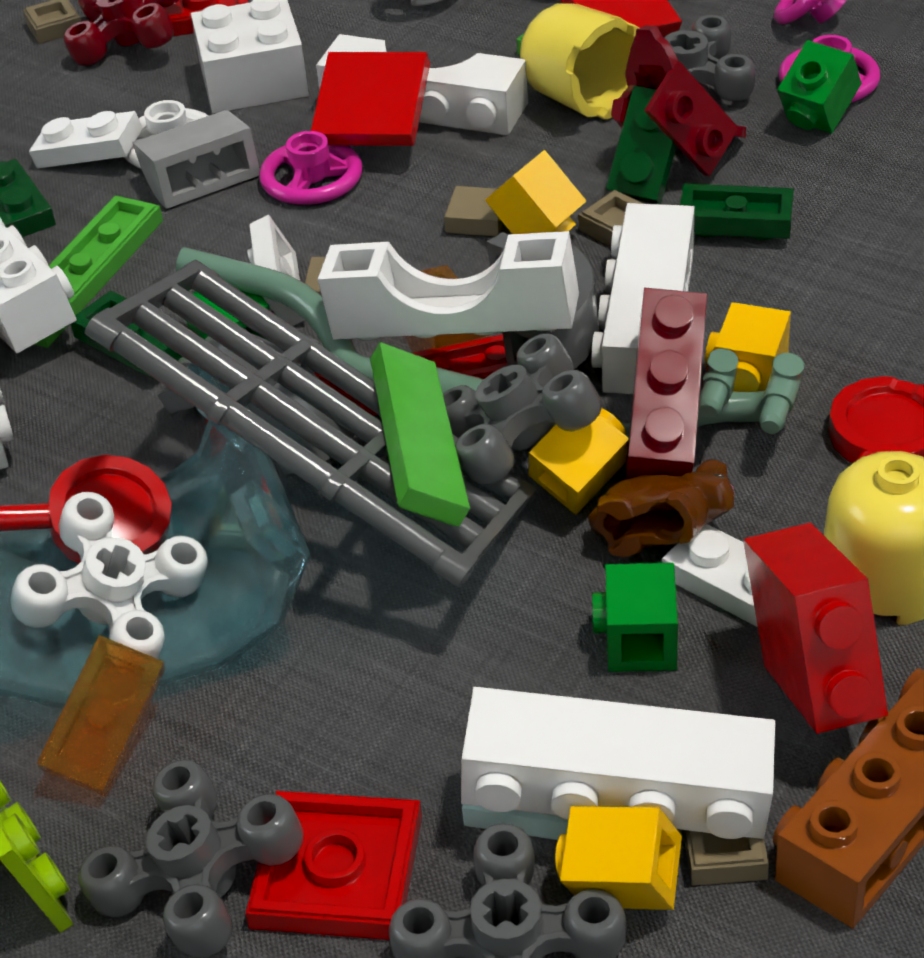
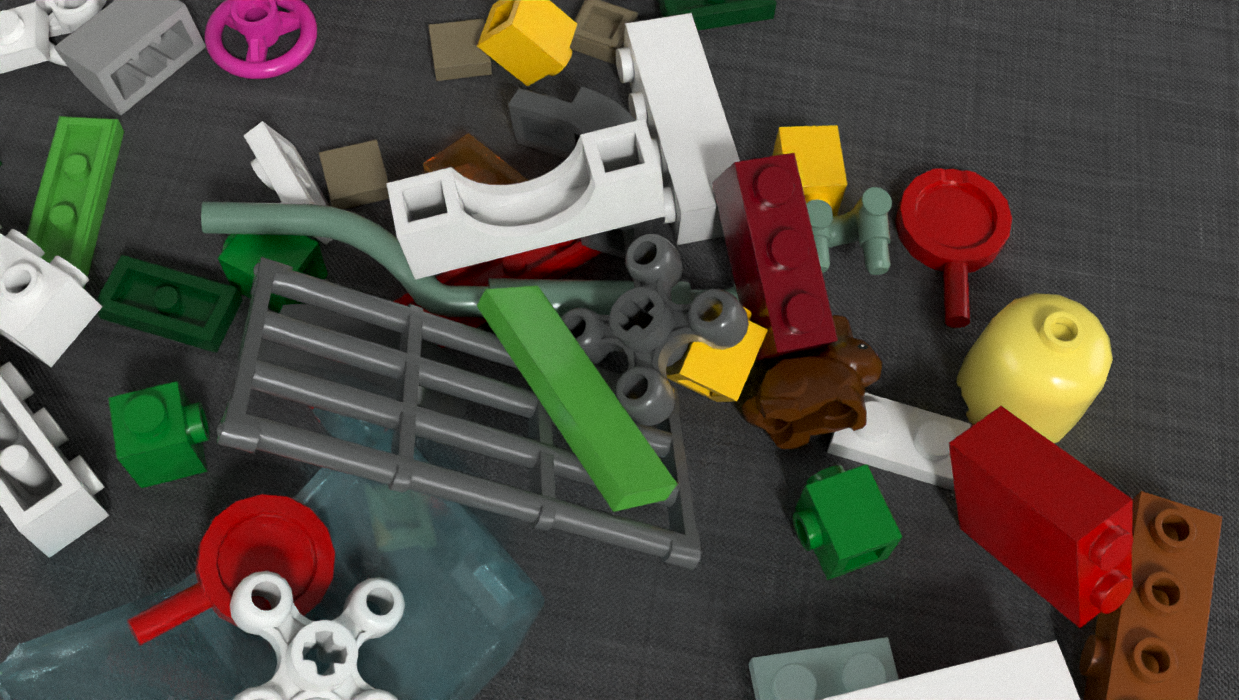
camera: 30 degrees left, 20 degrees up
none -> green brick [108,381,210,488]

